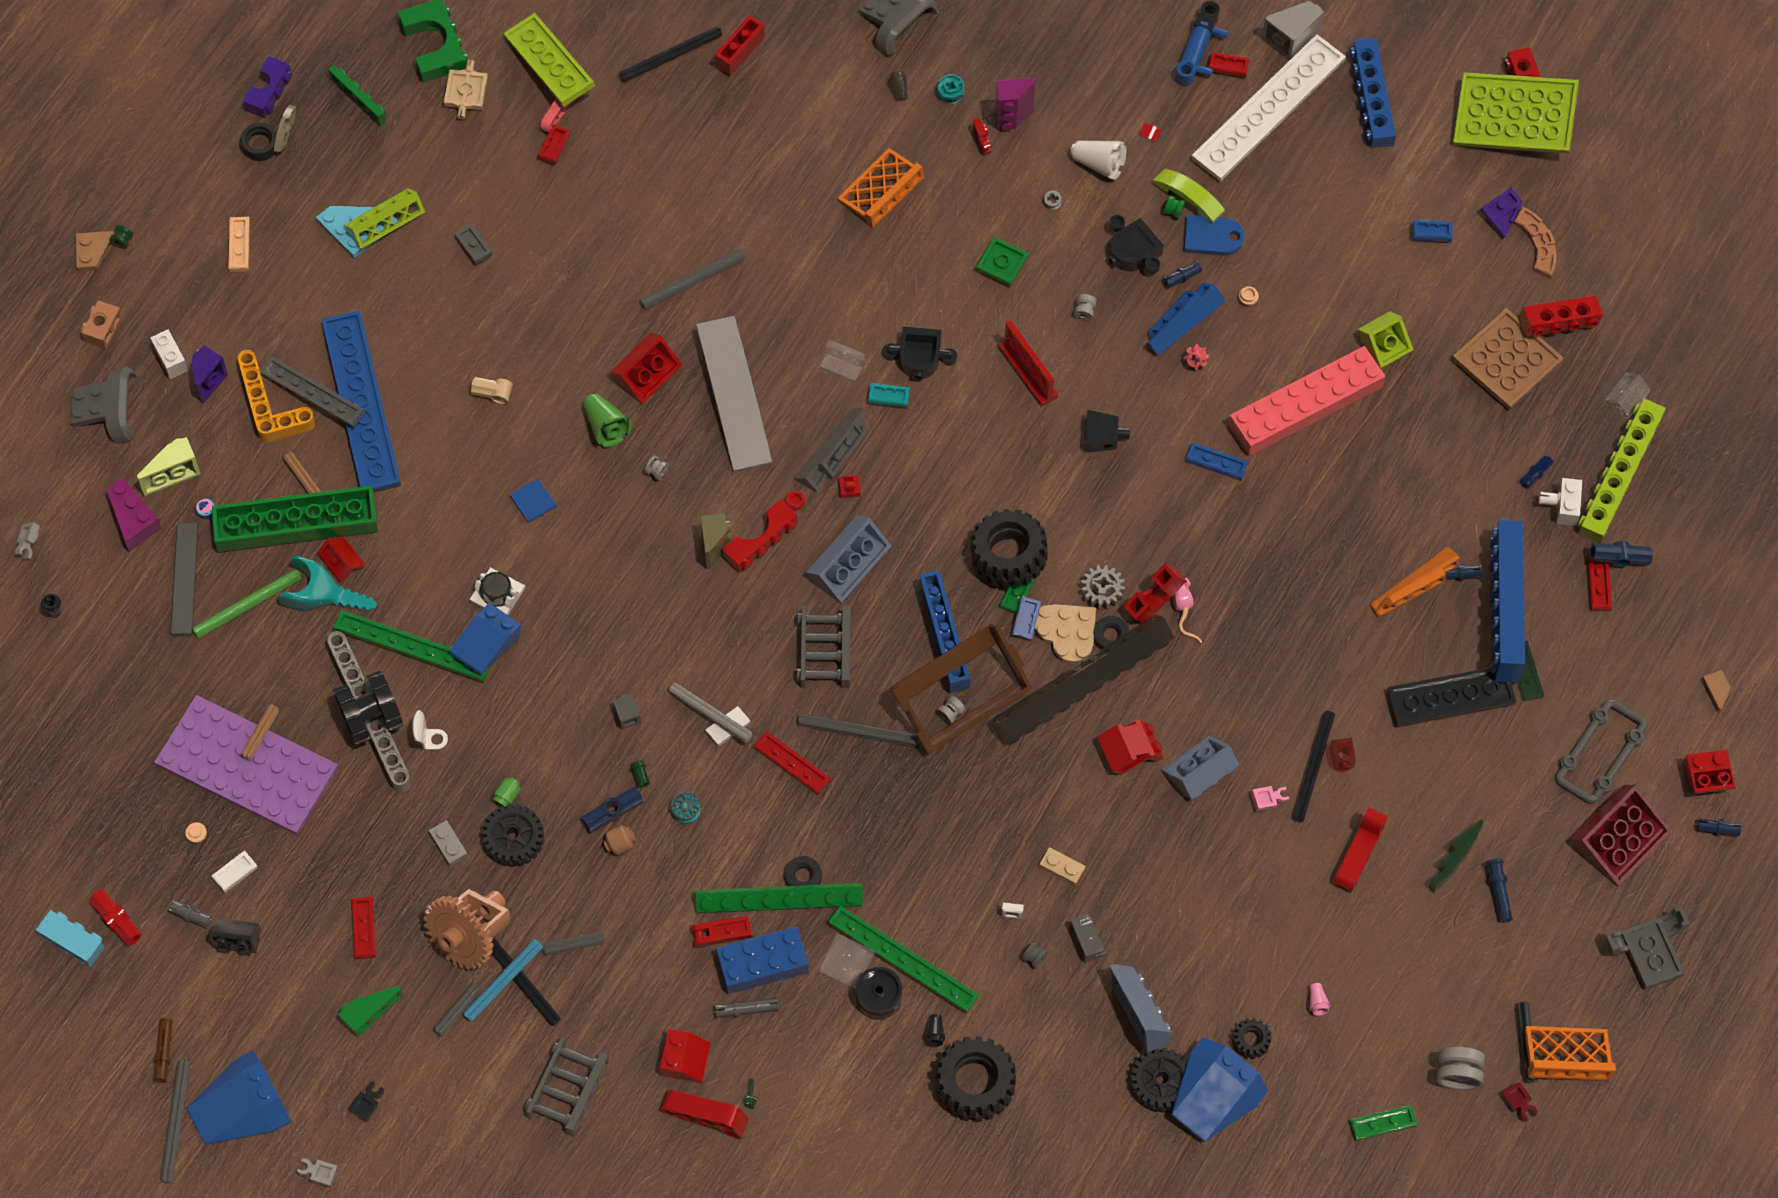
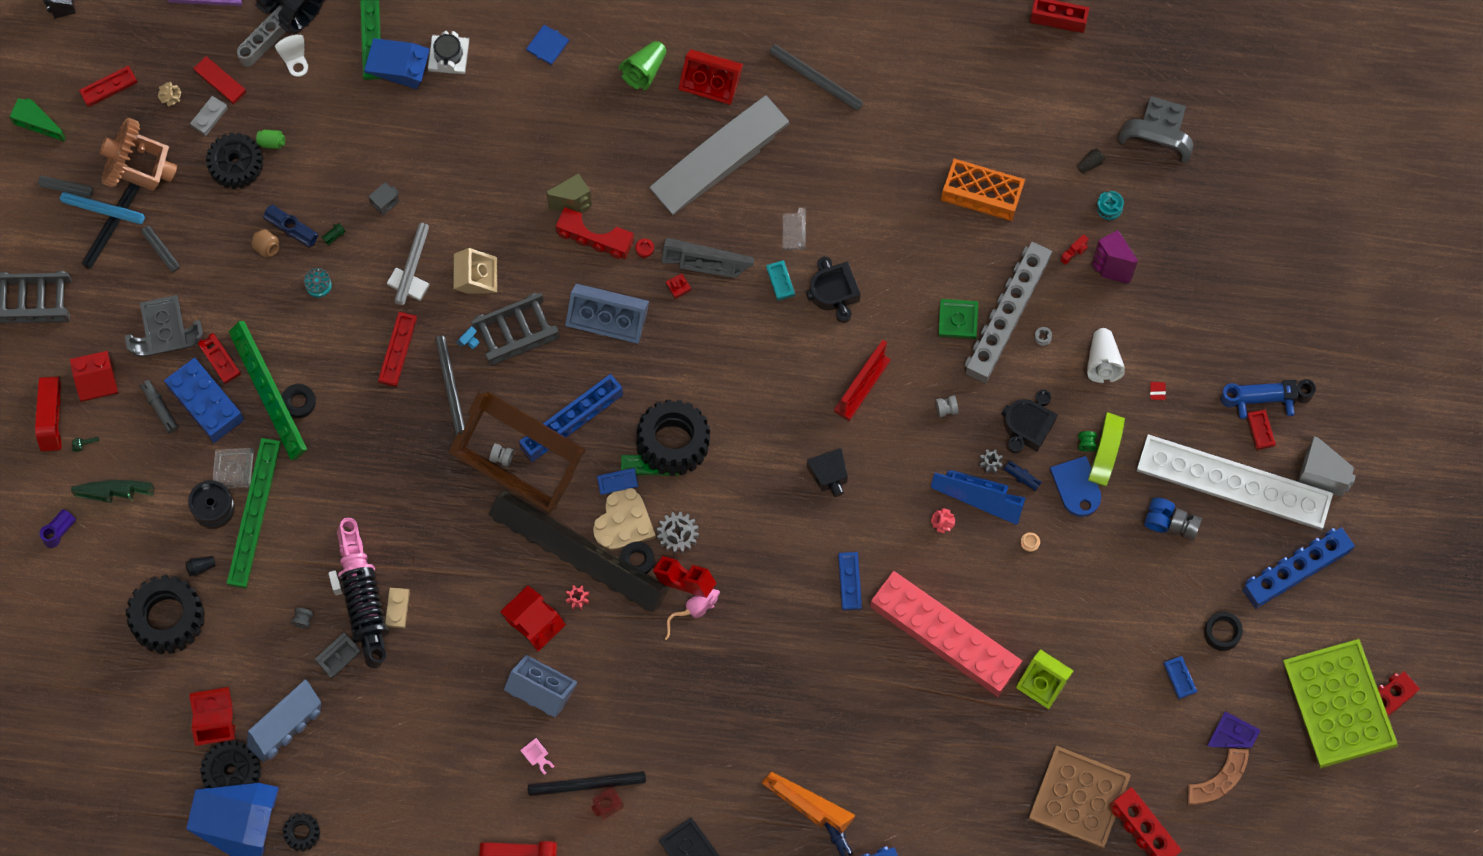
camera: 65 degrees right, 5 degrees up
light grey wheel [644,456,669,480] -> none
none -> dark purple piece [39,509,76,548]
none -> clear green slope [71,480,155,503]
none -> dark grey piece [125,295,203,357]
none -> tan gear [158,82,181,106]
none -> red piece [189,687,236,746]
none -> red tile [193,56,246,105]
none -> black piece [337,518,389,669]
none -> tan slope [454,248,497,294]
none -> dark azure tile [456,326,480,349]
none -> coral gear [566,585,589,610]
none -> light grey brick [964,242,1052,383]
none -> light grey gear [979,449,1003,474]
none -> blue wheel [1144,498,1175,533]
none -> flat silver wheel [1168,508,1202,541]
none -> black tyre [1204,612,1243,651]

